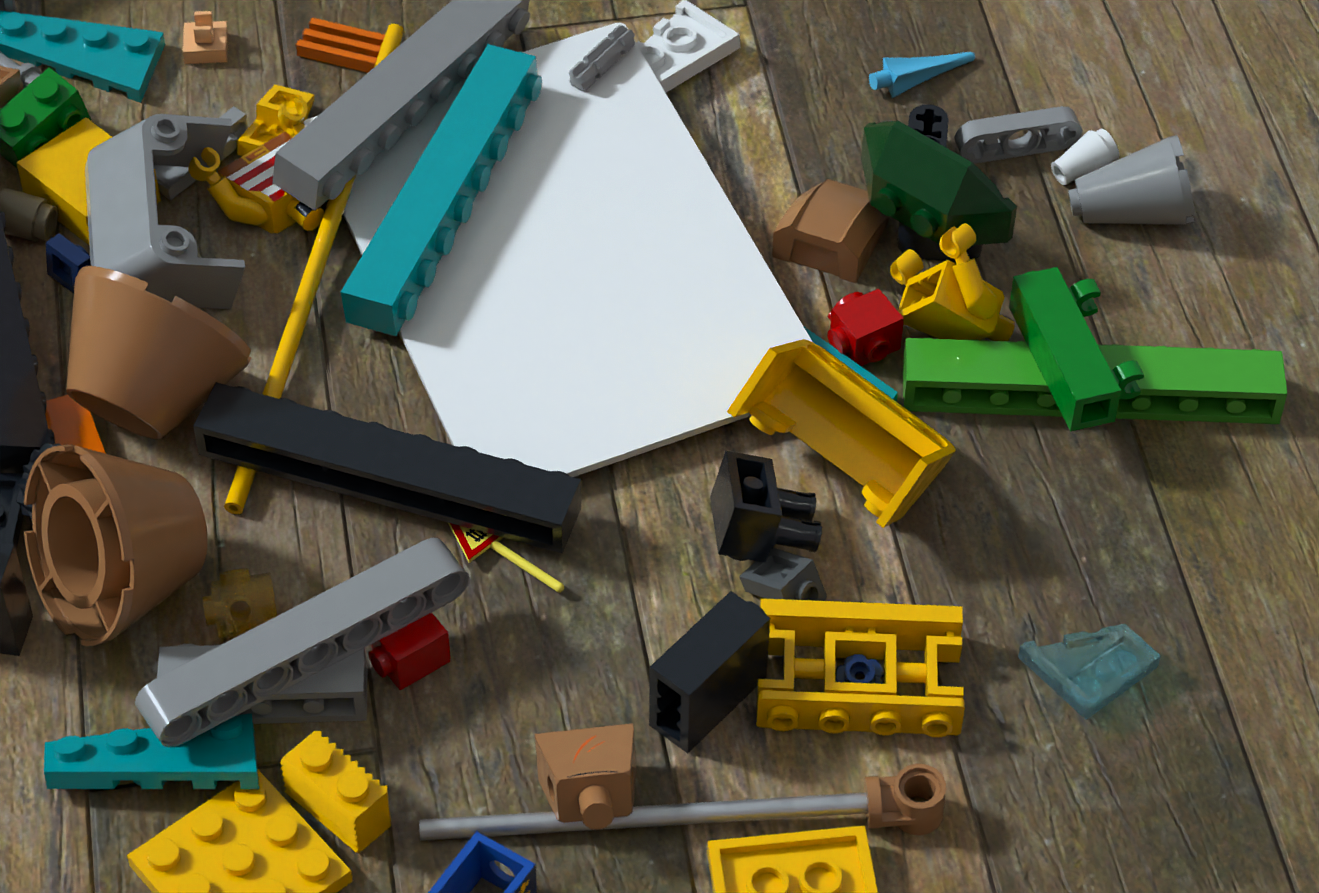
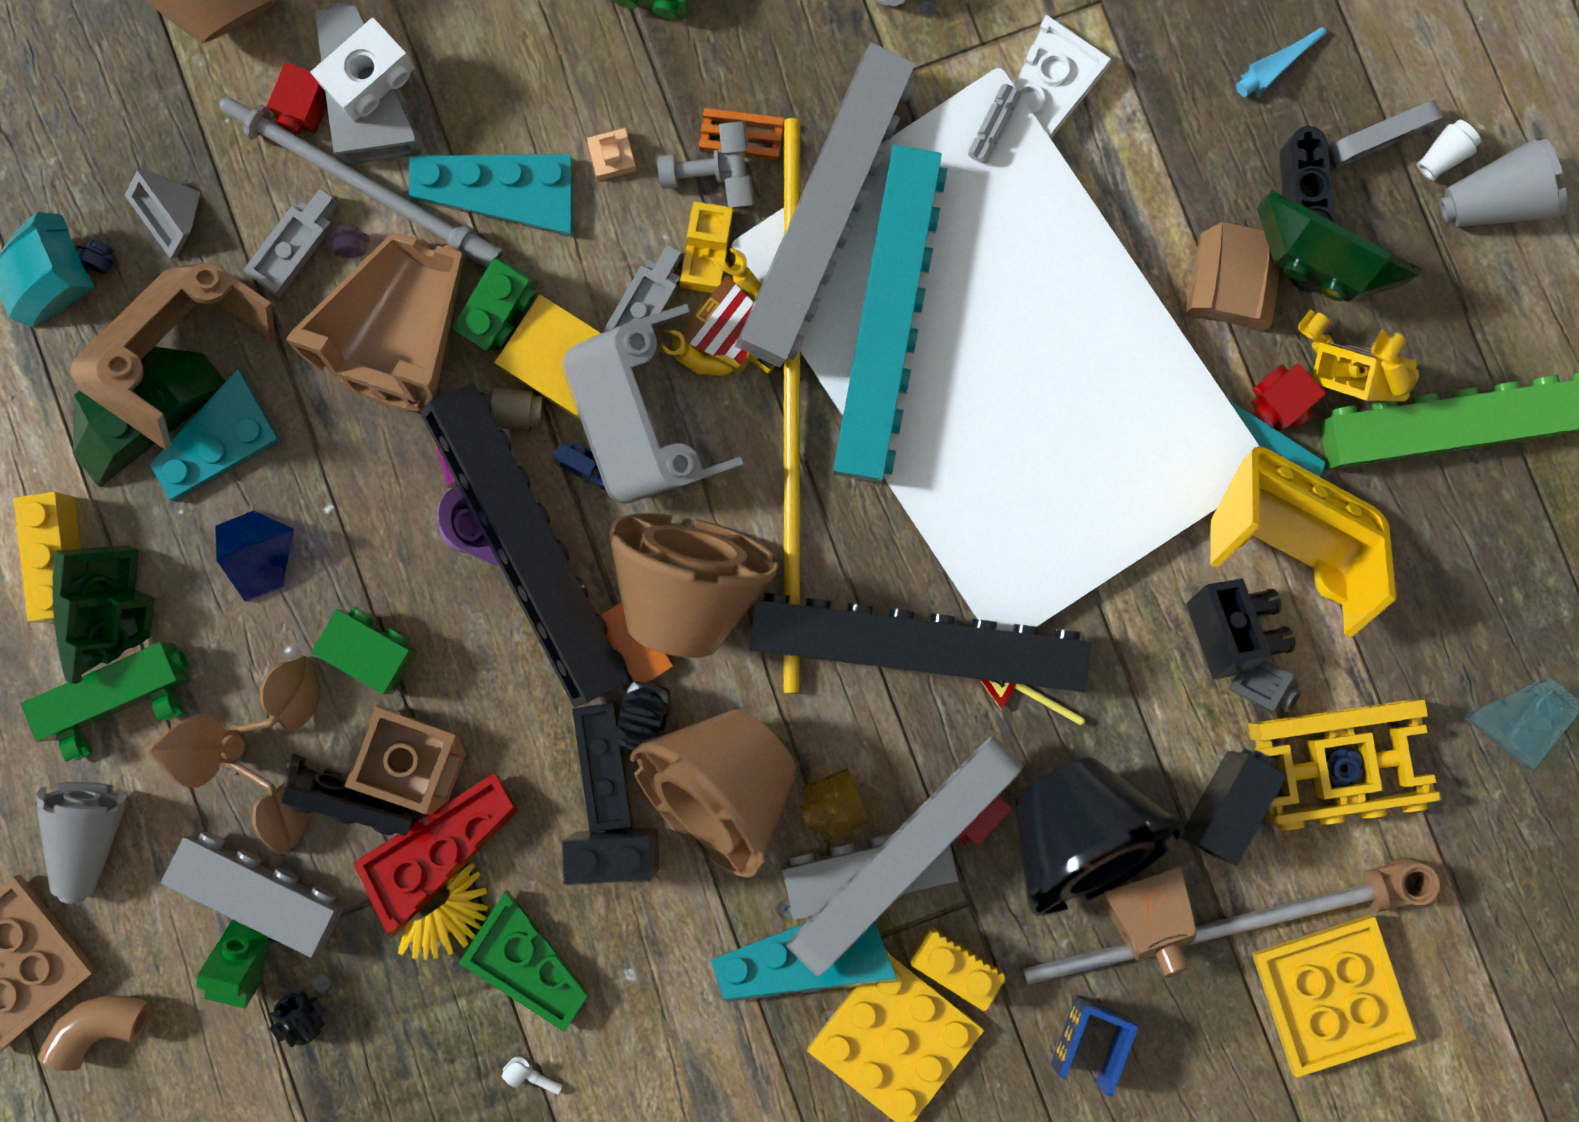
camera: 10 degrees left, 35 degrees up
green brick [1009,267,1144,432] -> none
none -> light grey bar [658,121,755,207]
none -> black cone [1015,757,1184,916]

